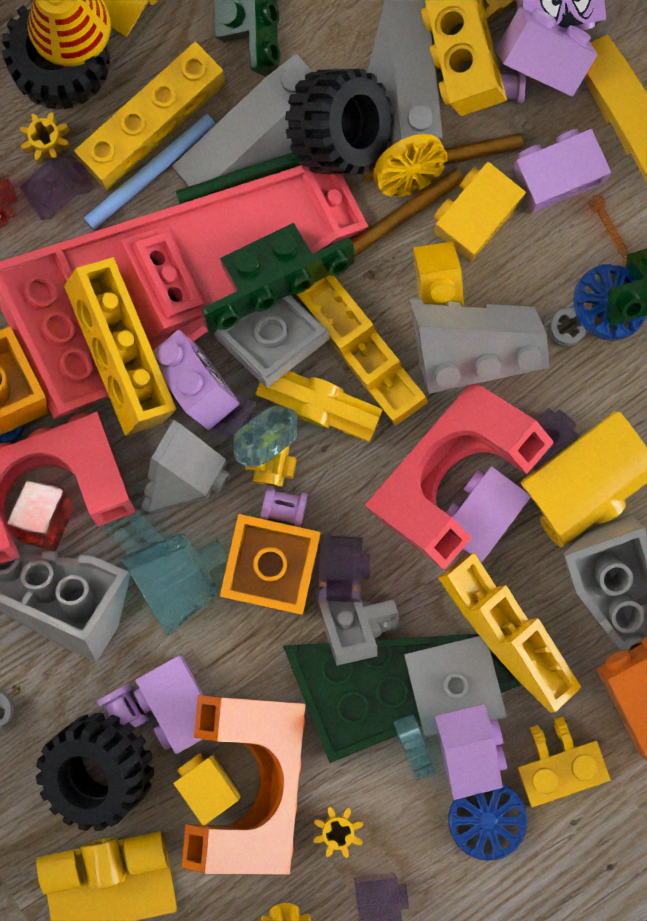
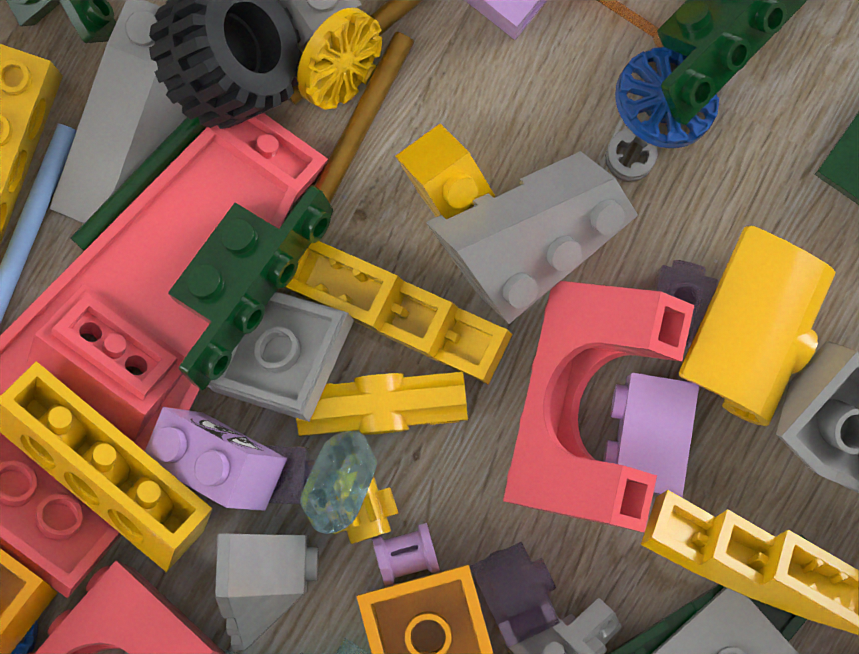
camera: 25 degrees left, 0 degrees up
yellow brick [434,162,526,263] -> none

